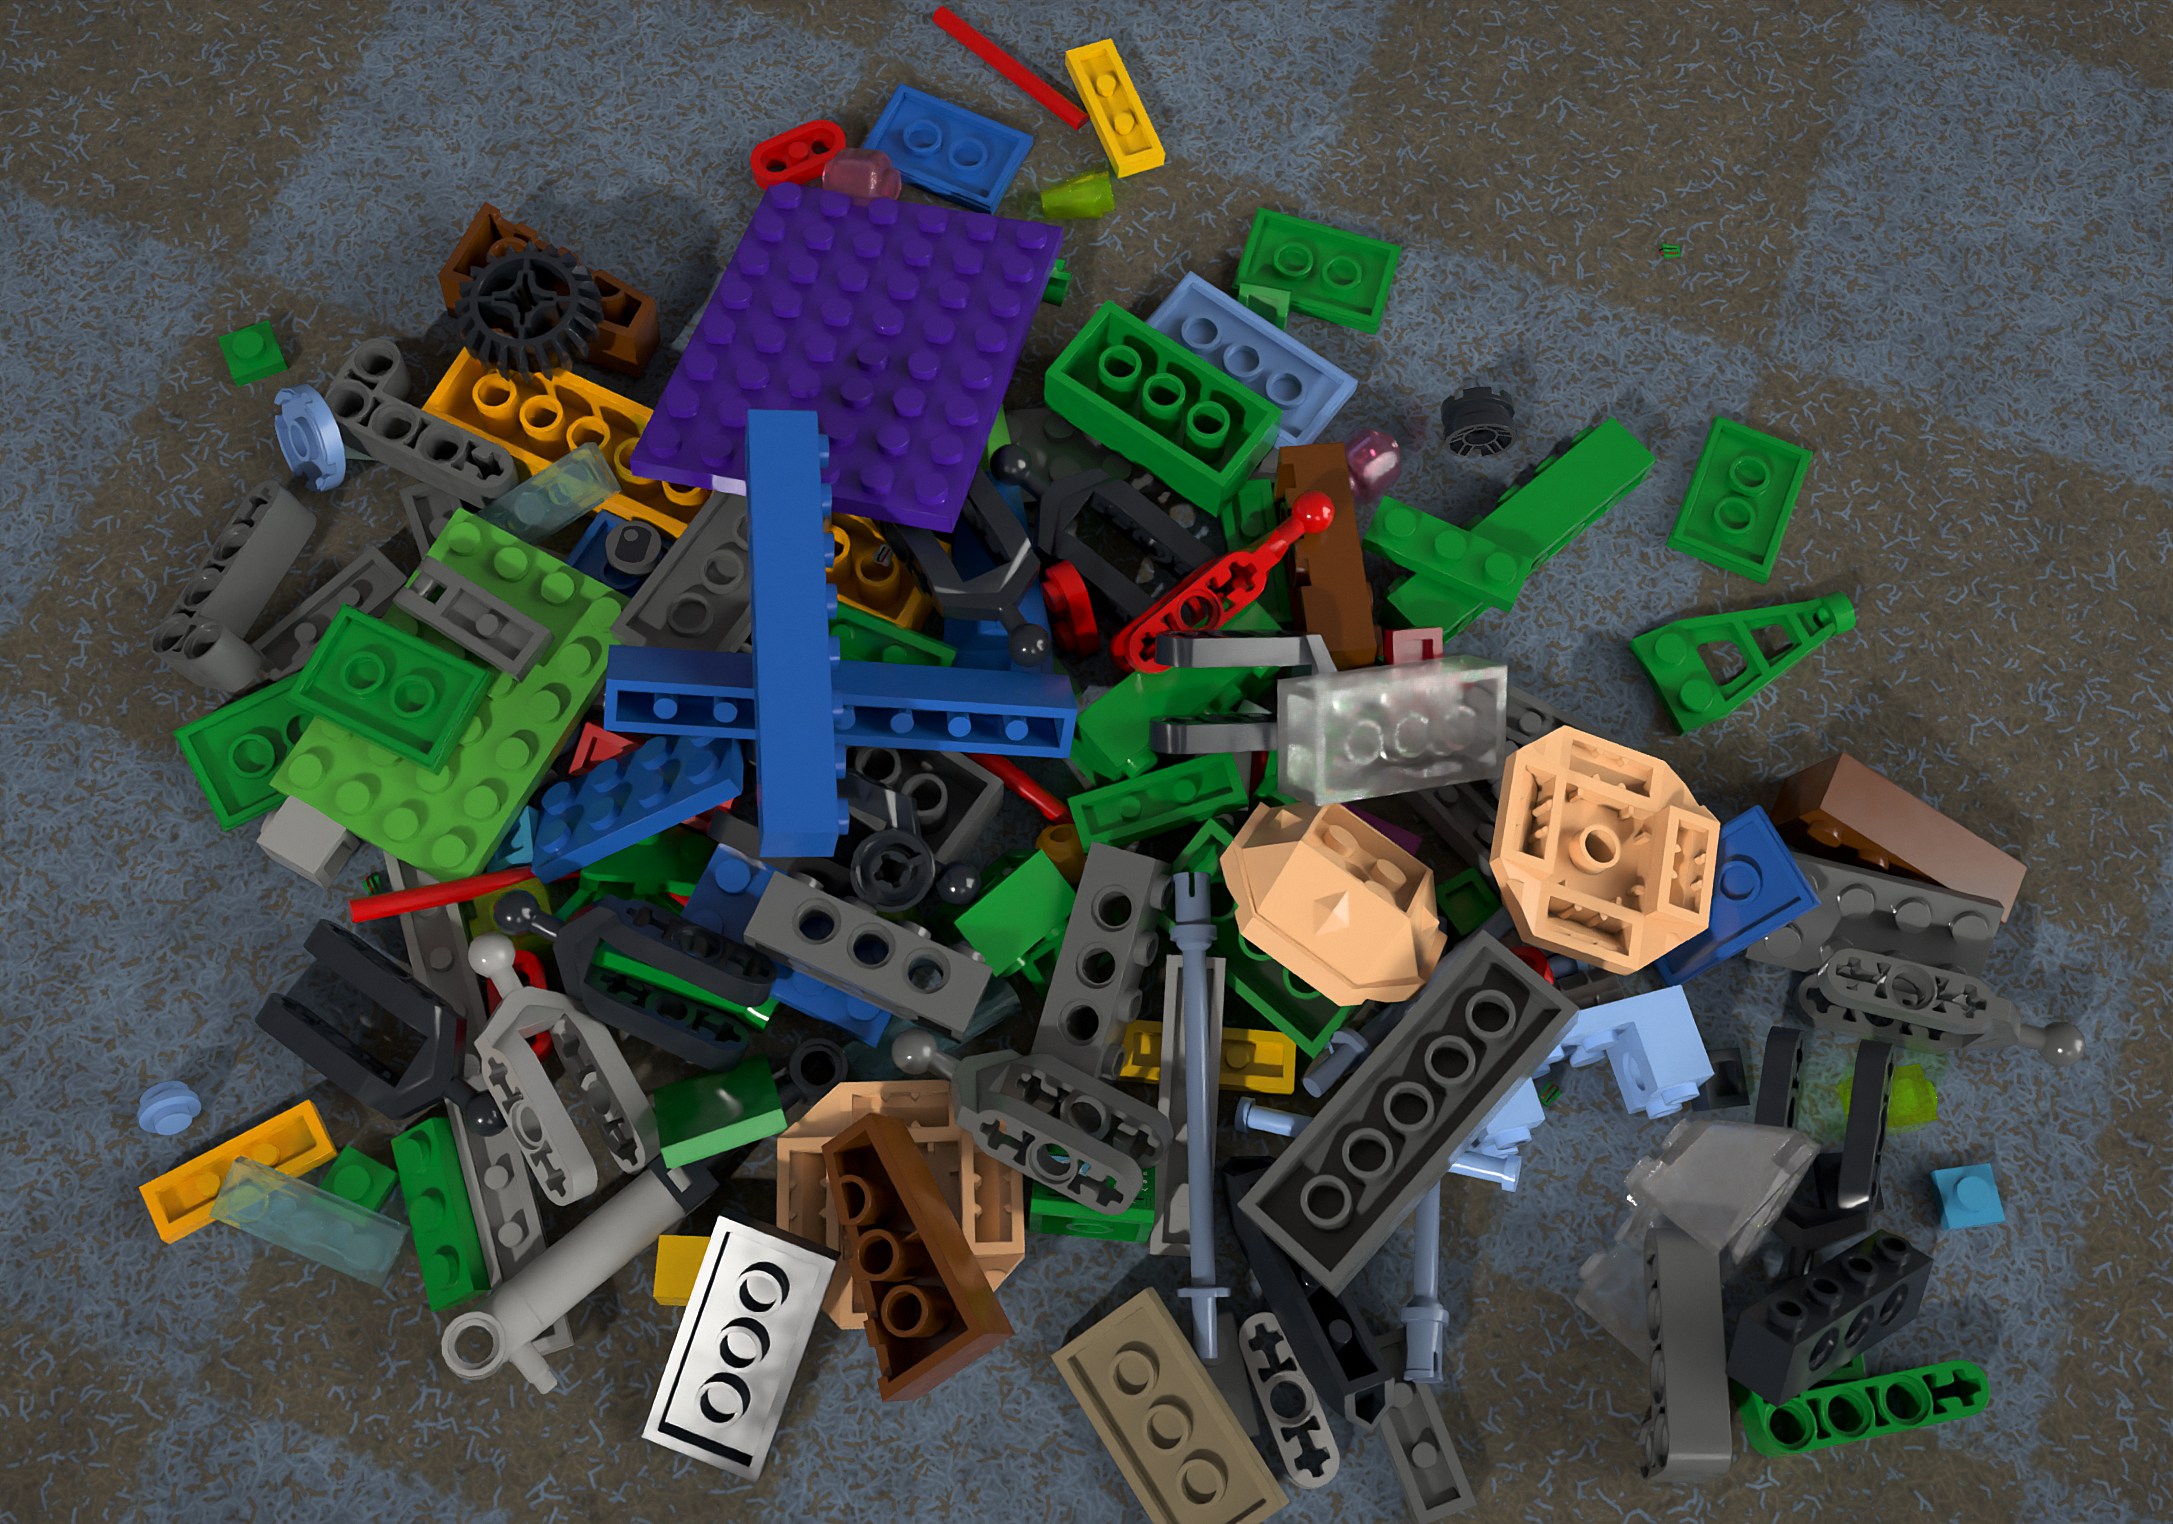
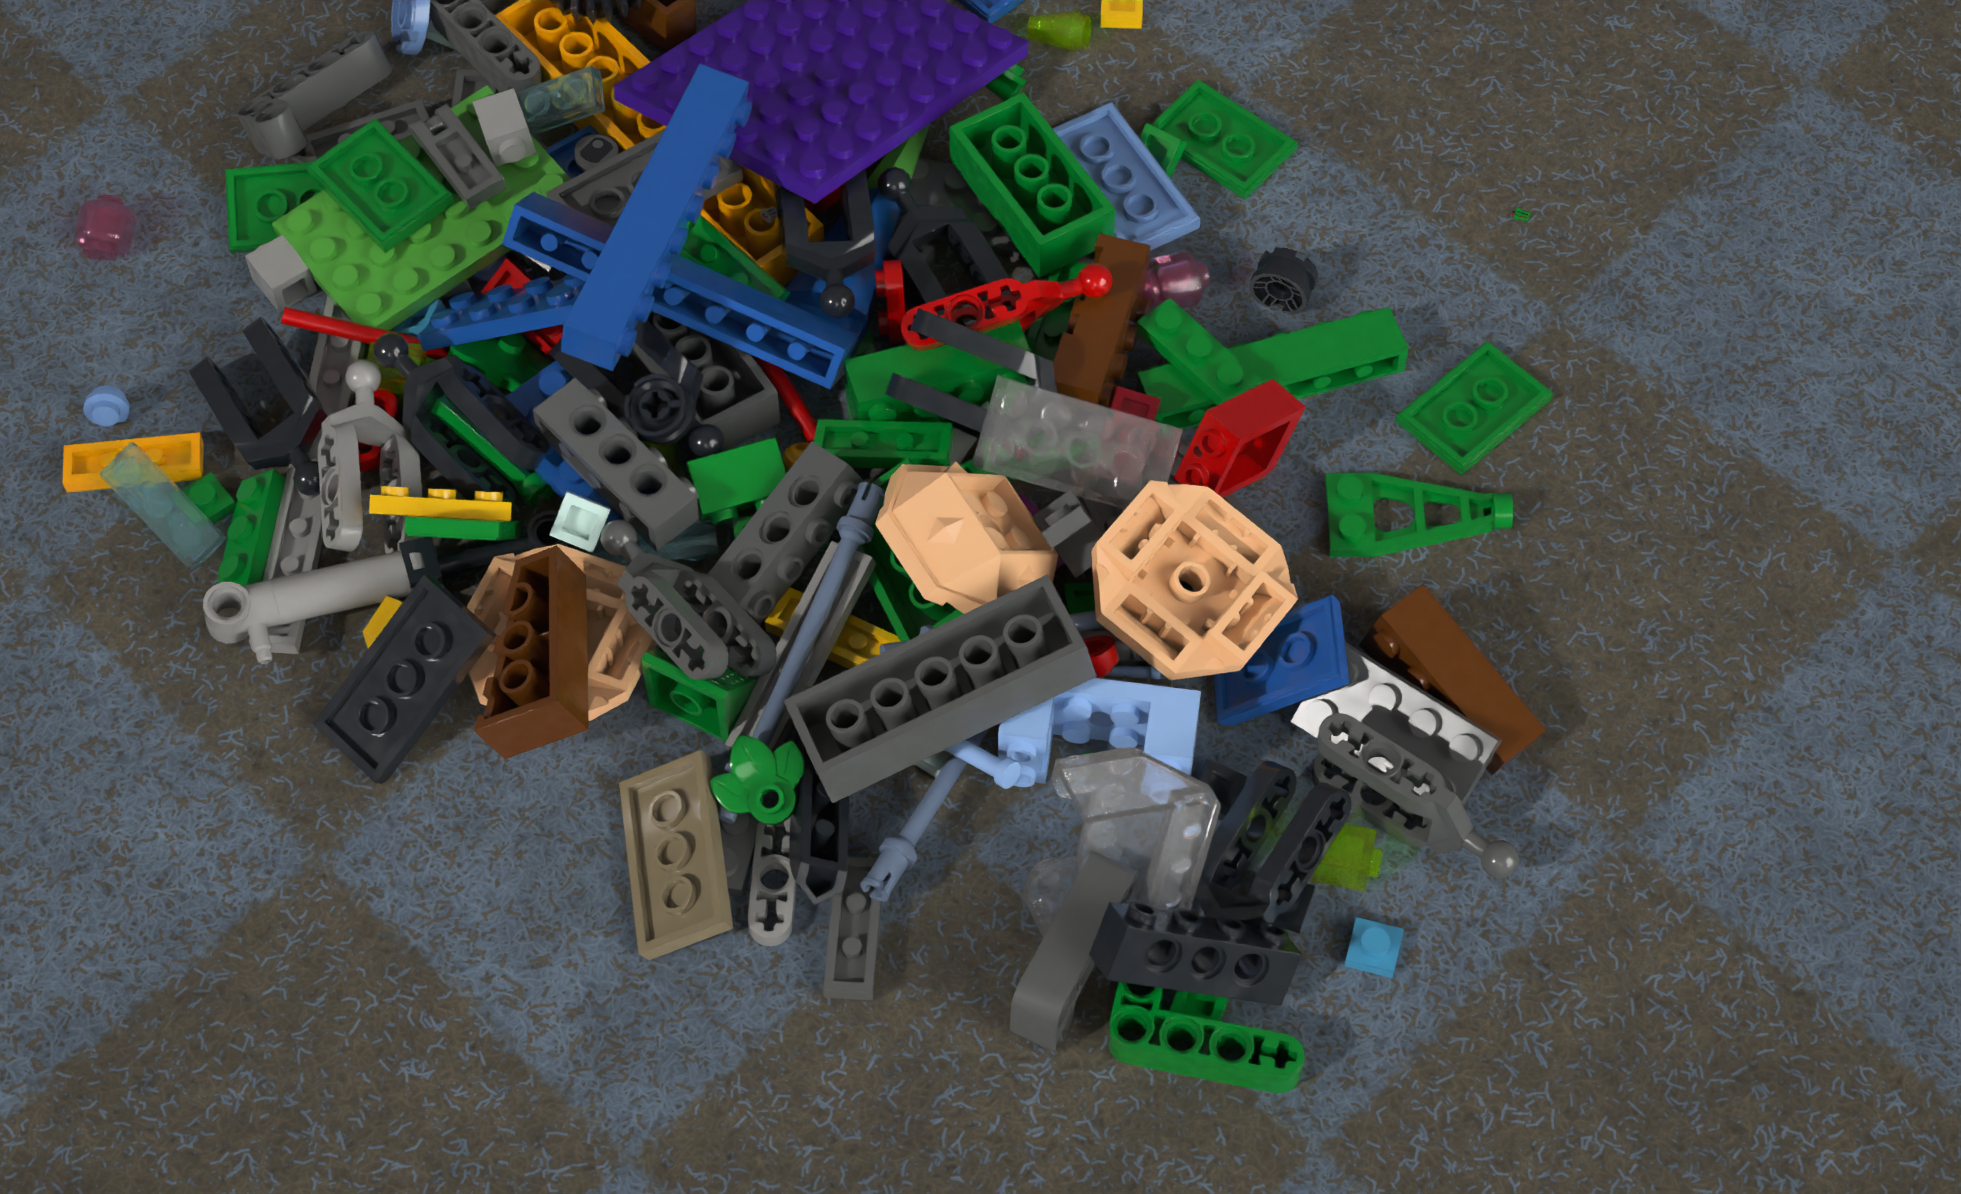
camera: 30 degrees right, 10 degrees down
none -> clear pink head [74,195,136,261]
none -> yellow plate [369,486,512,521]
none -> light grey brick [473,88,536,167]
none -> light aqua plate [549,491,610,553]
none -> green plate [709,735,805,825]
none -> dark grey brick [1032,489,1104,578]
none -> red window [1174,379,1306,498]

